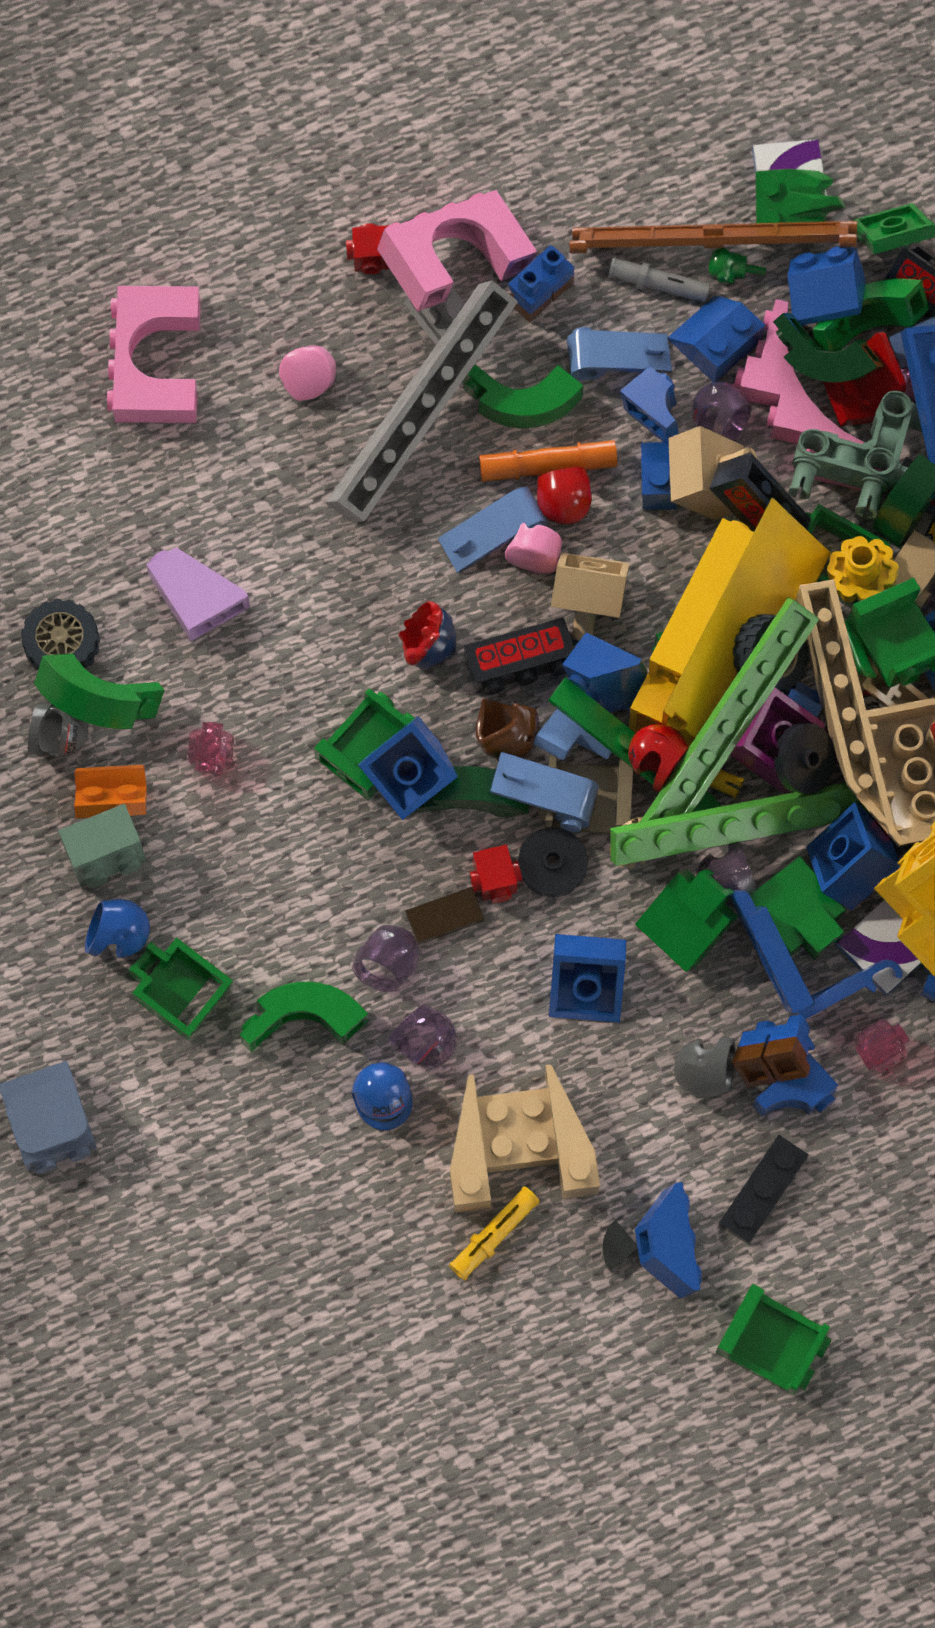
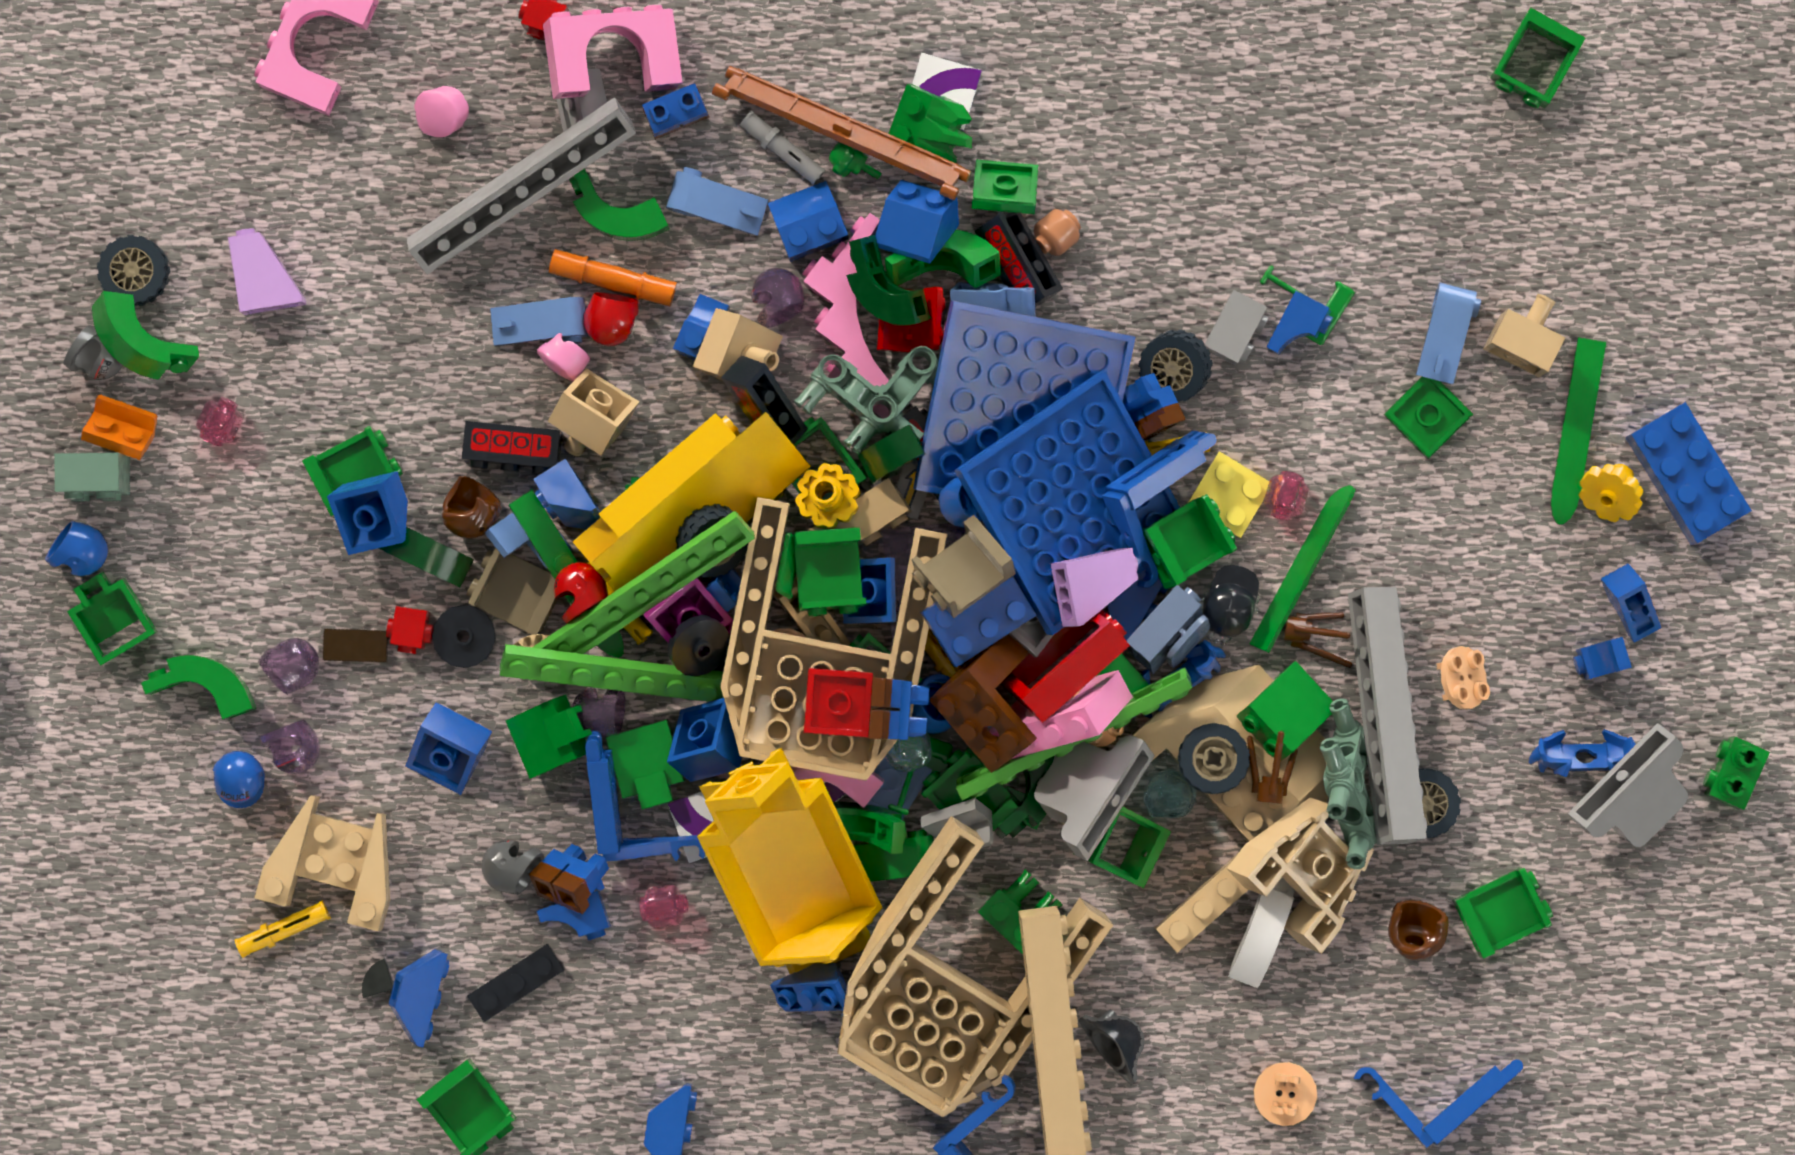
camera: 25 degrees right, 15 degrees up
red hair [398,601,457,670] -> none
medium blue door [490,752,599,832] -> none
arch [620,366,679,446] -> none

